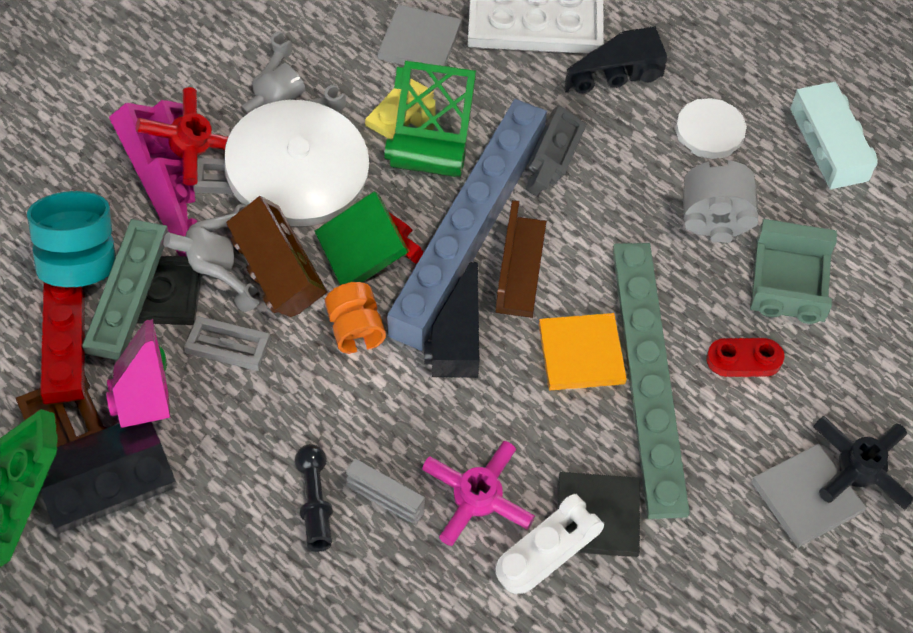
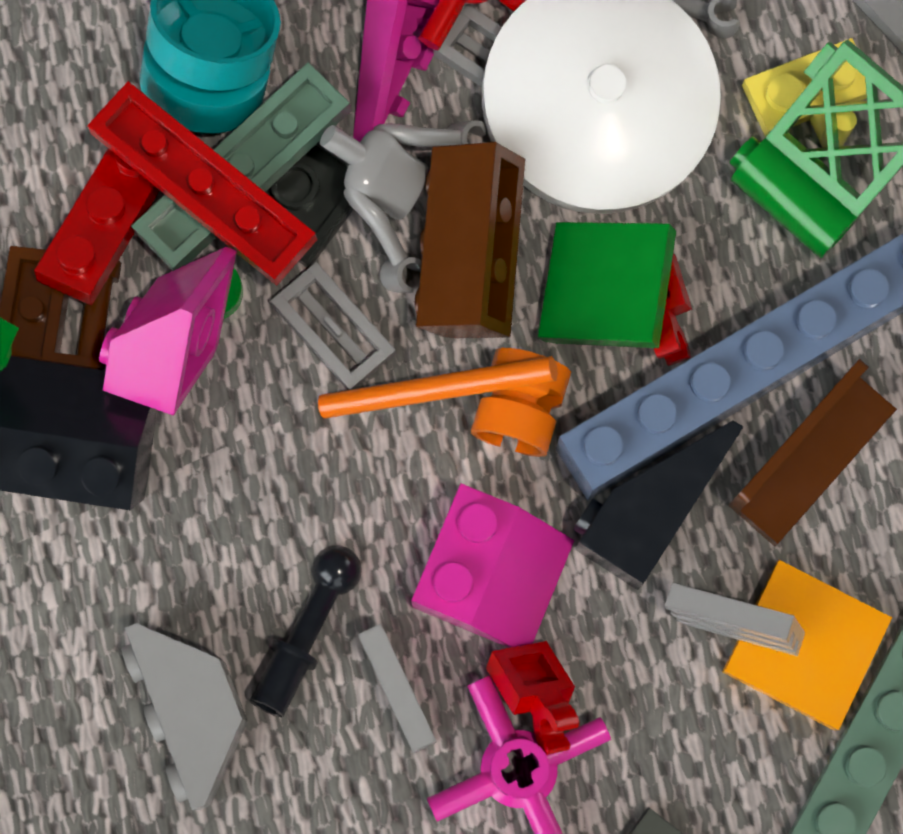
camera: 35 degrees right, 20 degrees up
none -> red plate [87,81,317,286]
none -> light grey slope [121,623,248,810]
none -> orange bar [318,356,557,419]
none -> dark pink slope [411,483,575,648]
none -> red plate [486,641,580,755]
none -> light grey tile [665,583,805,657]

